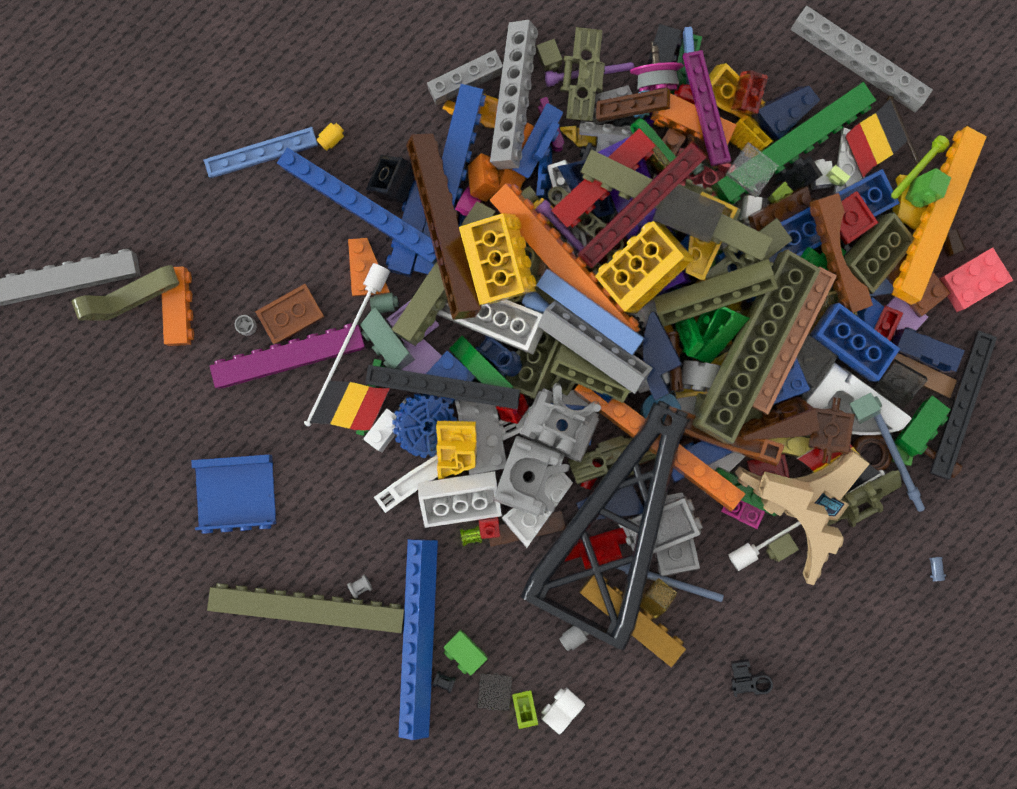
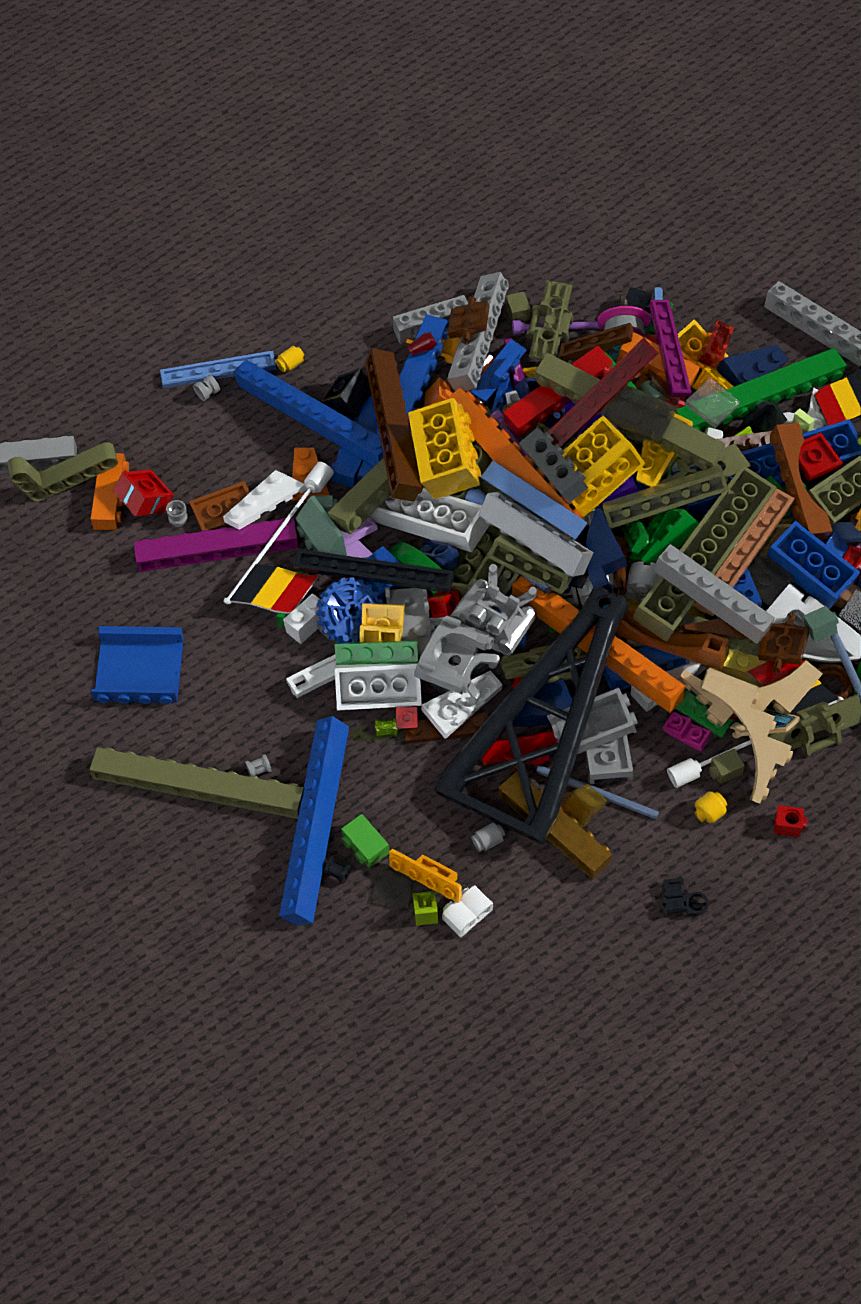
camera: 10 degrees right, 25 degrees down
none -> red container [113,469,174,516]
none -> light grey wheel [193,375,220,401]
none -> white wing [223,470,306,530]
none -> green plate [335,640,420,665]
none -> light orange bracket [389,849,462,903]
none -> dark red cone [407,332,437,357]
none -> reddish brown plate [447,297,490,345]
none -> dark grey brick [519,427,588,503]
none -> light grey brick [653,544,775,644]
none -> yellow head [694,791,727,824]
none -> red brick [774,805,807,837]

